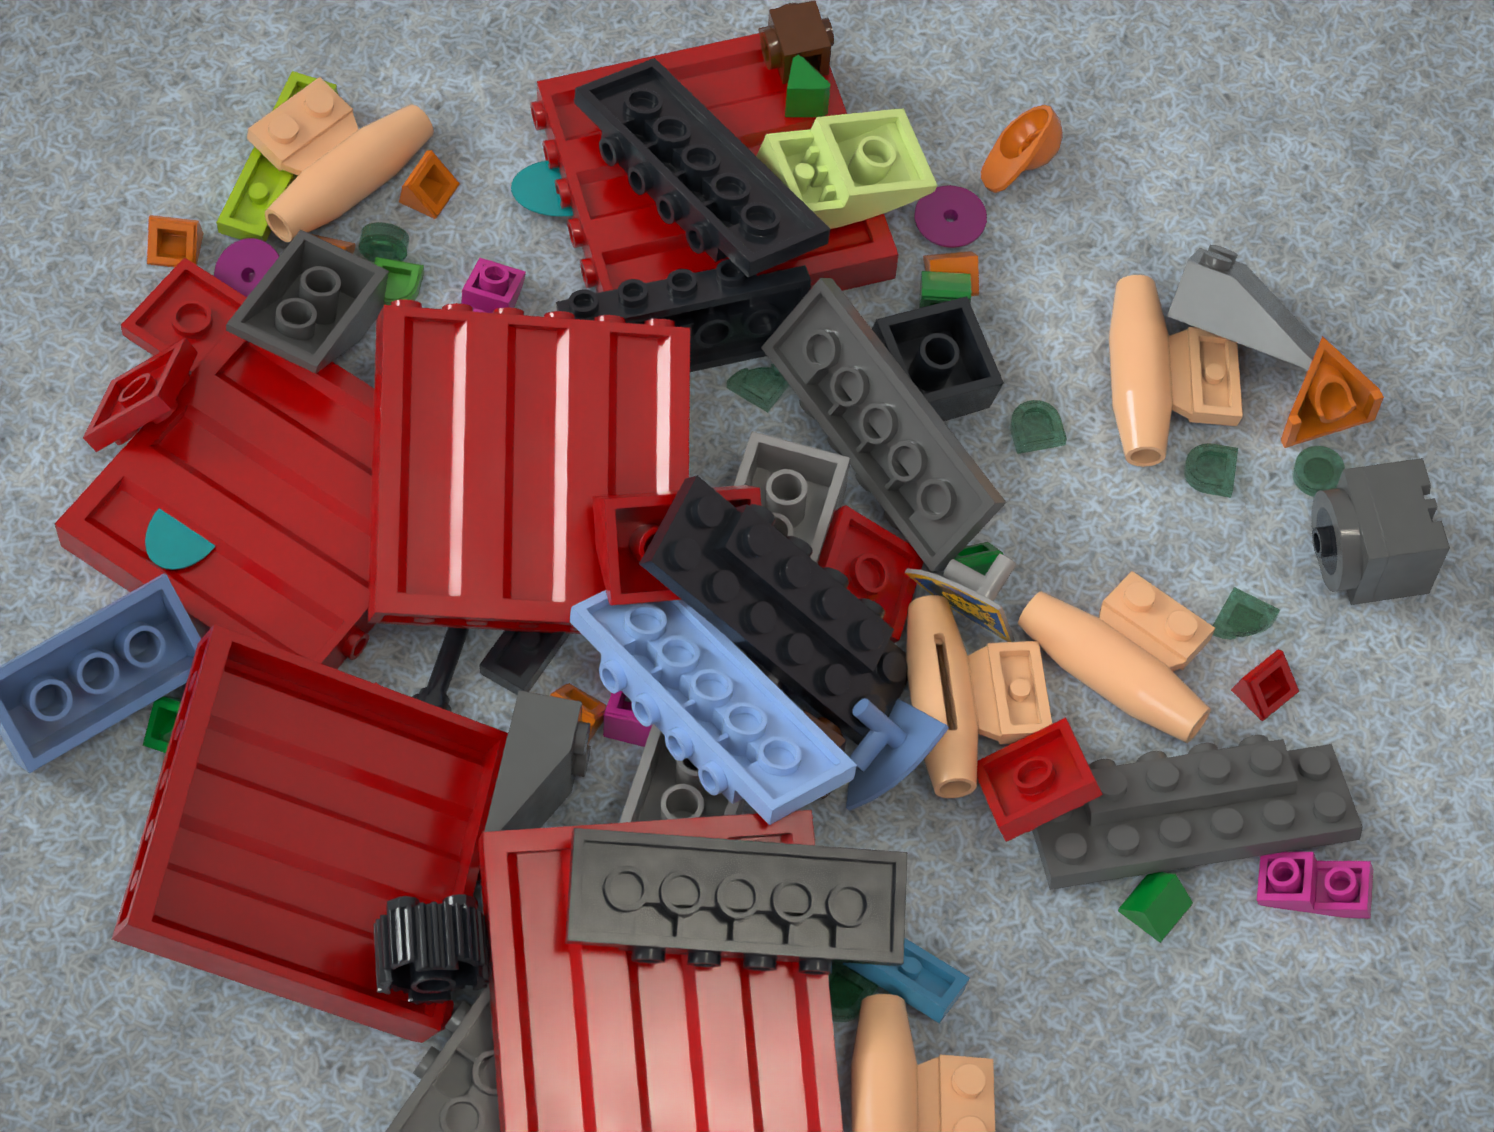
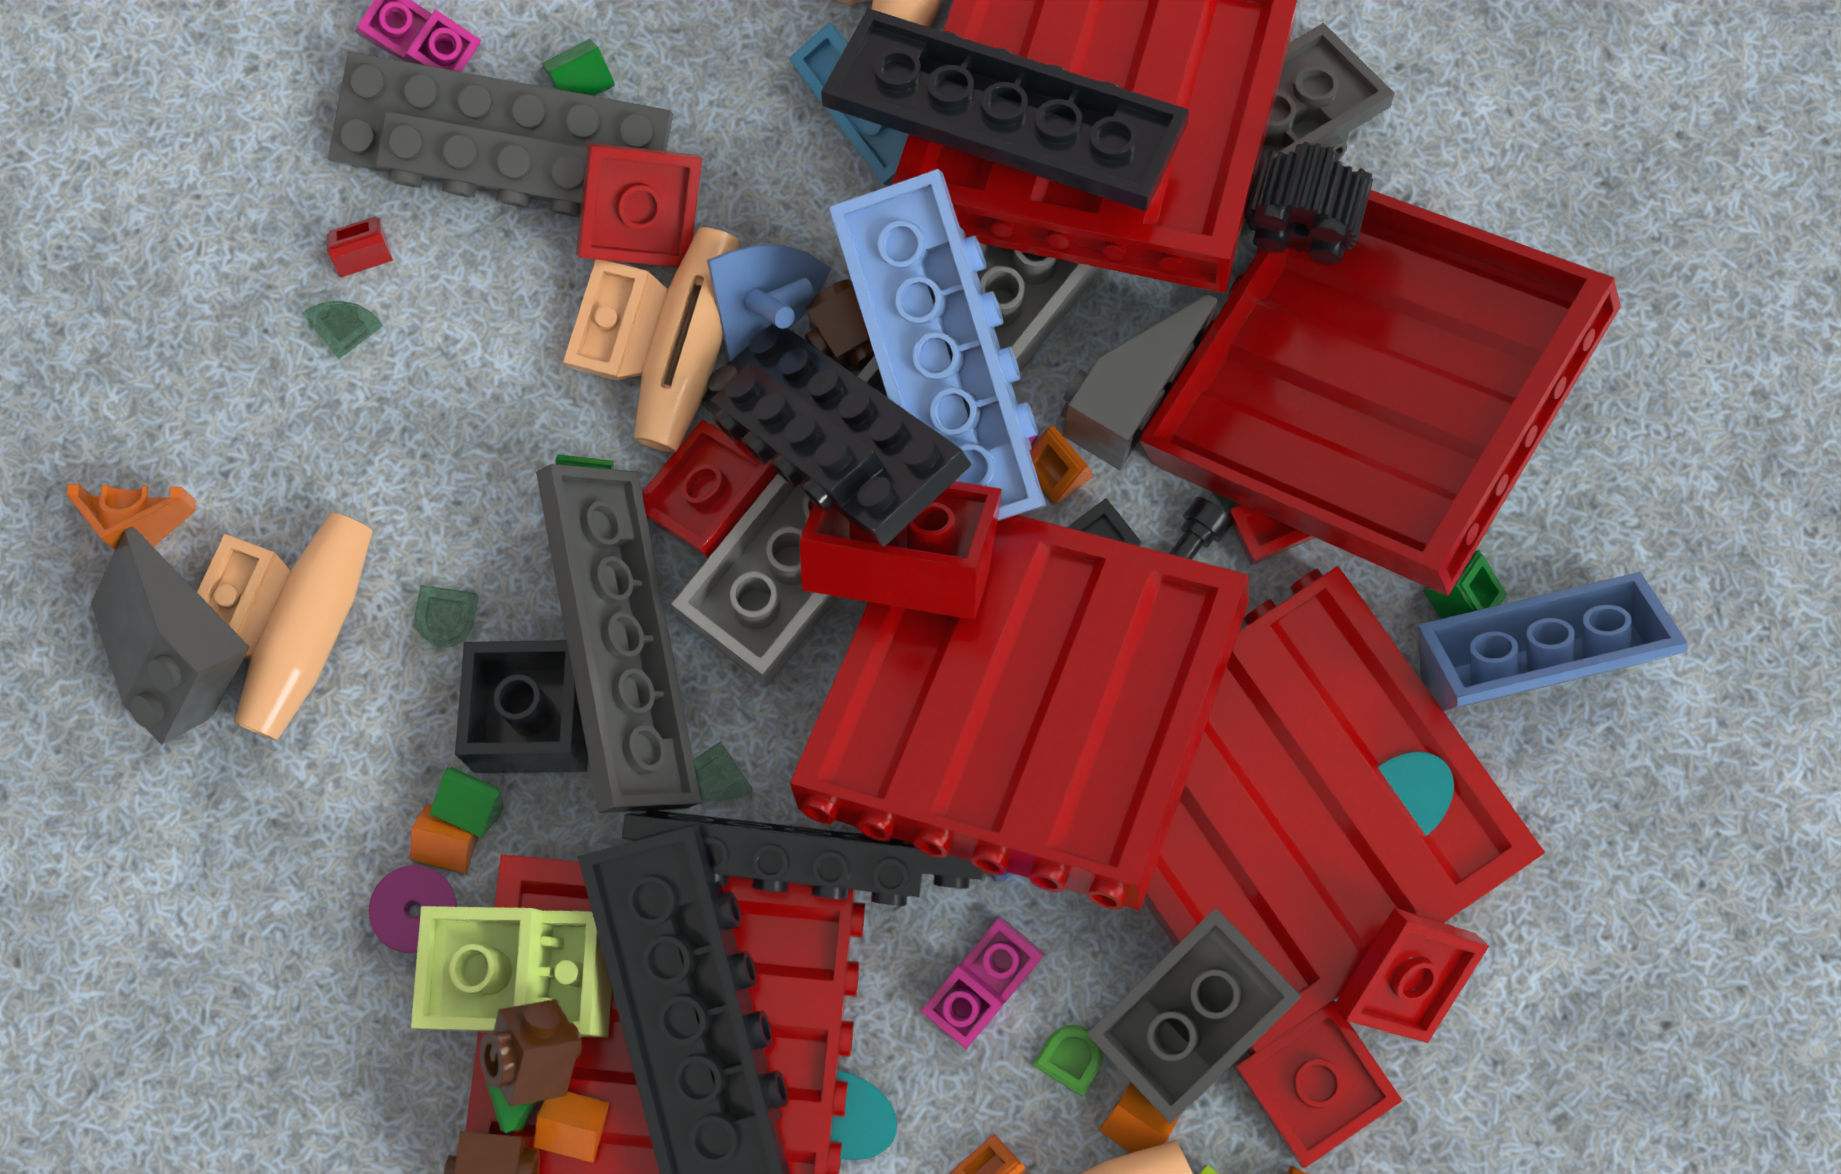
camera: 155 degrees left, 15 degrees up
magenta piece [214,238,279,297] -> none
clear green tile [358,222,410,262] -> none
shield [905,554,1016,642] -> none
orange cap [981,105,1063,193] -> none
light nougat plate [1018,571,1215,743] -> none
clear green tile [1184,443,1238,498] -> none
clear green tile [1292,446,1345,497] -> none
dark grey piece [1311,458,1450,605] -> none
none -> reddish brown brick [480,999,581,1107]
none -> orange slope [534,1092,610,1163]

